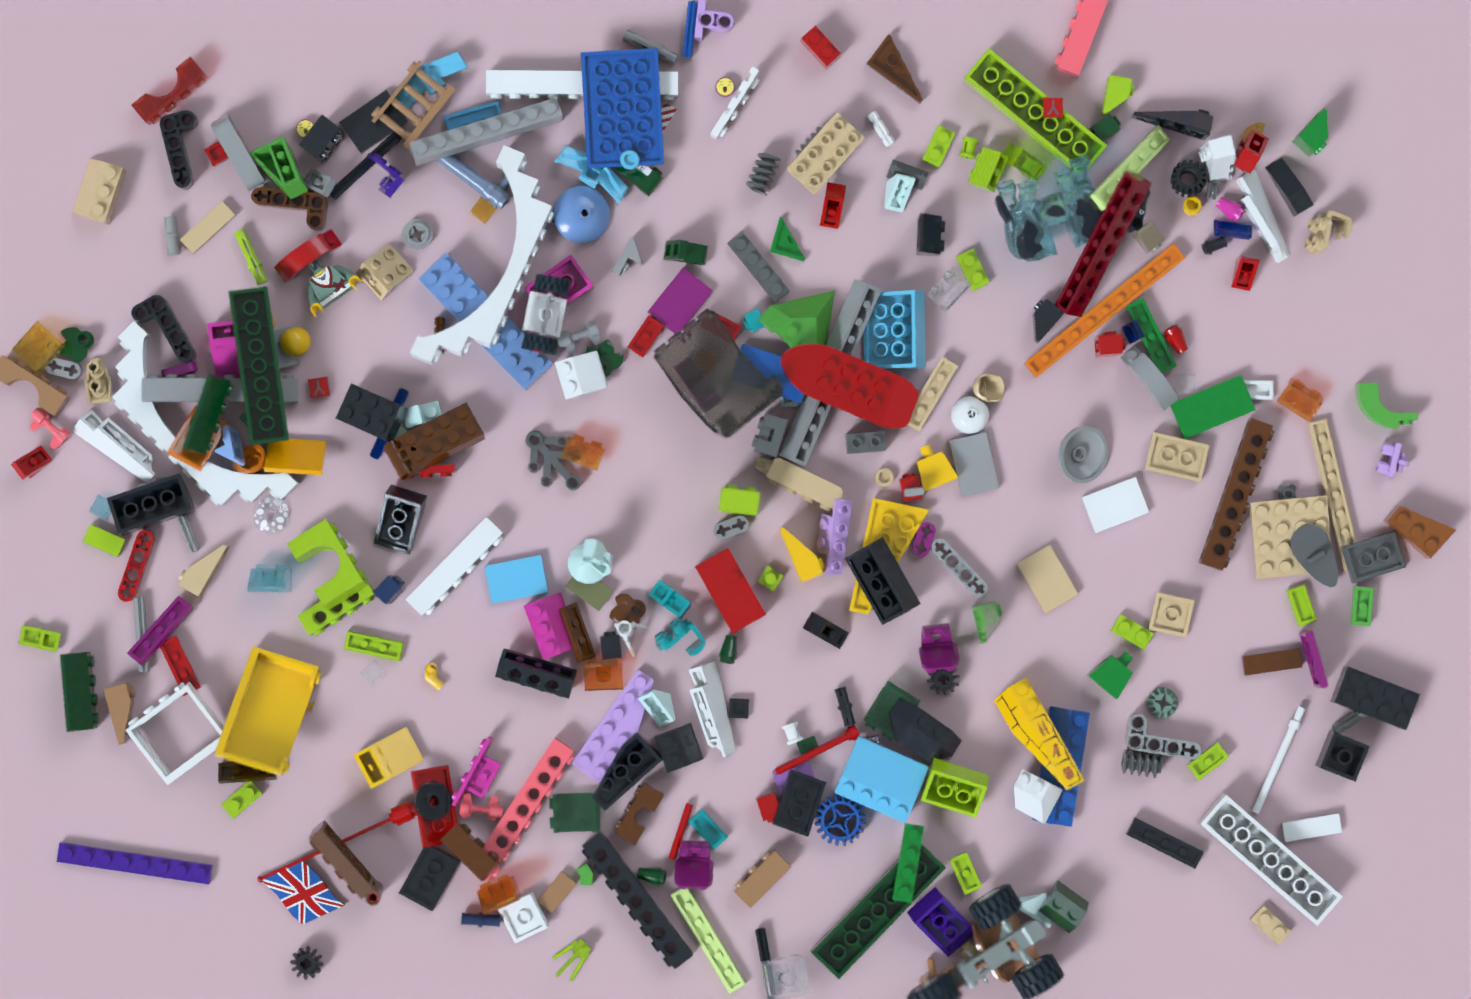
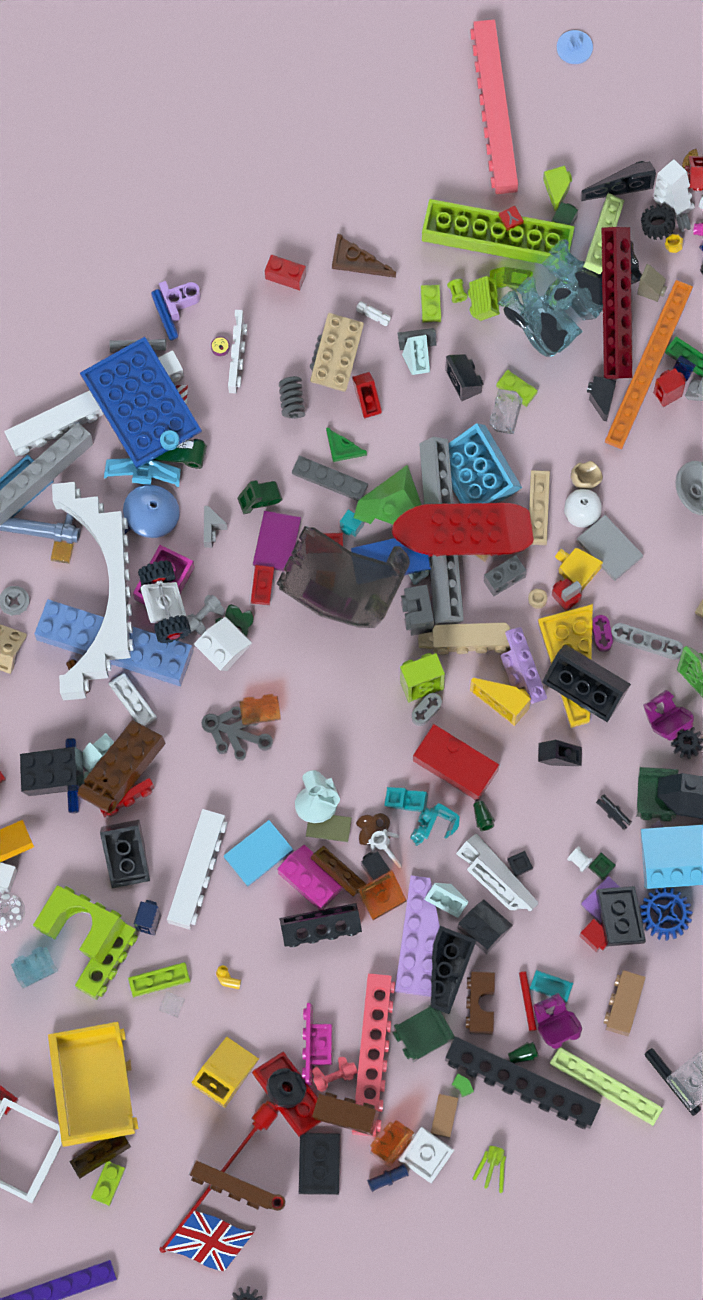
camera: 20 degrees left, 15 degrees down
lime plate [757,566,783,591] -> none
red piece [775,724,860,775] -> none
none -> white tile [108,673,157,727]

